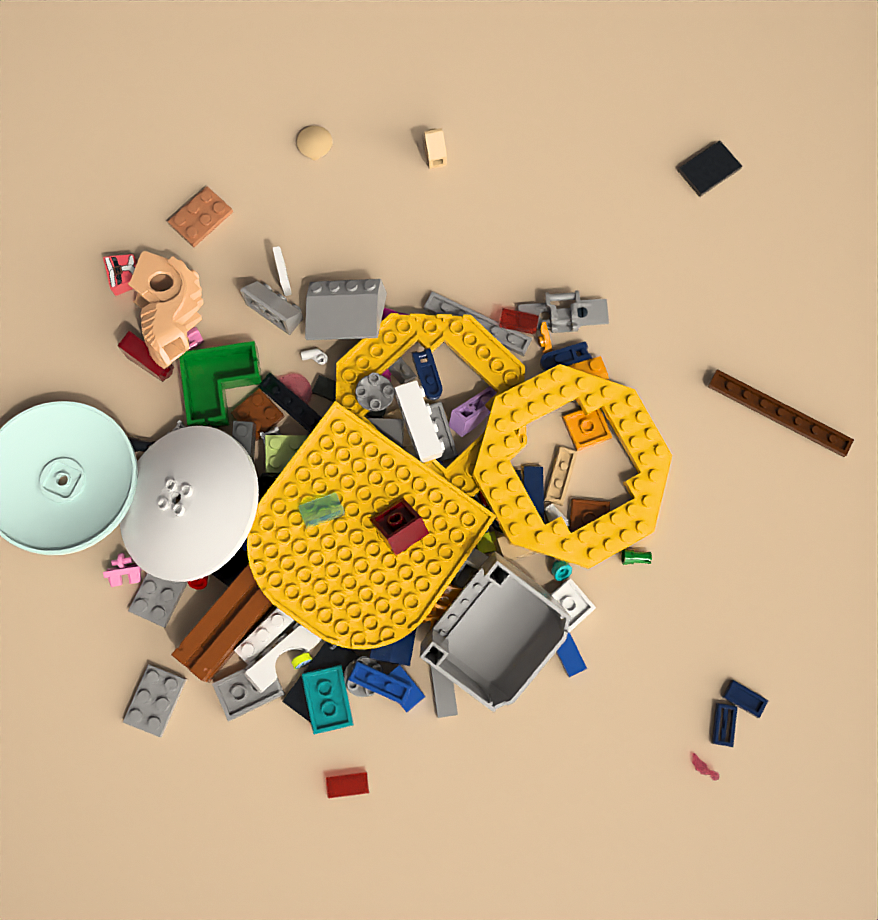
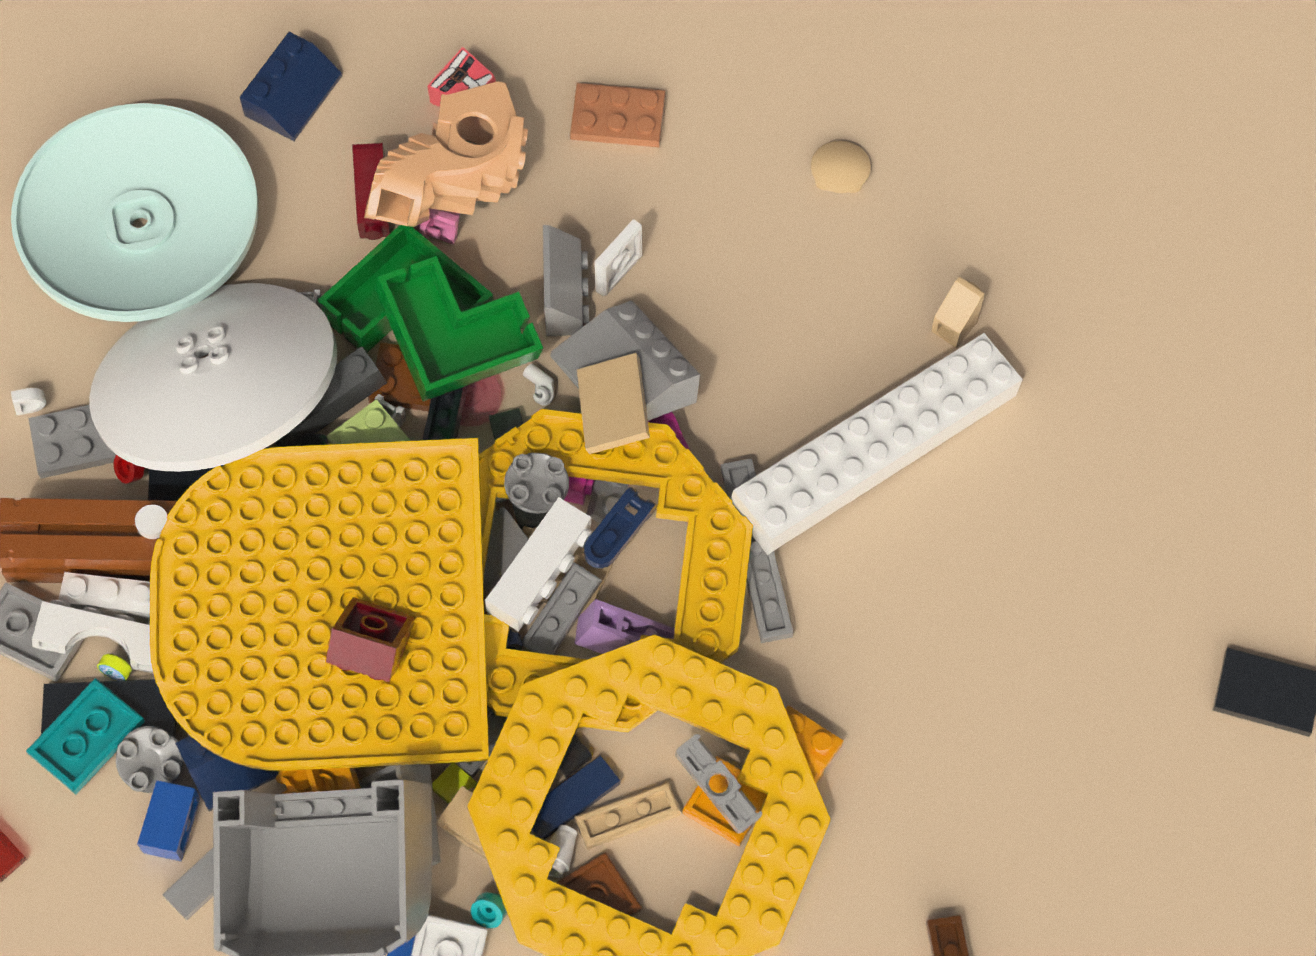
camera: 55 degrees right, 10 degrees down
bright pink hips [103,553,142,587] -> none
black pin [128,437,156,452] -> none
clear light blue panel [299,493,345,529] -> none
blue tile [348,661,413,705] -> none
clear red tile [499,308,539,335] -> none
light grey piece [518,290,609,333] -> none
light orange piece [538,322,552,354] -> none
dark blue plate [540,342,592,371] -> none
none -> white tile [11,388,46,416]
none -> white tile [135,505,168,539]
none -> dark blue slope [240,32,342,141]
none -> green piece [375,256,543,401]
none -> tan tile [577,353,650,454]
none -> light grey piece [675,734,762,834]
none -> white brick [731,333,1023,555]

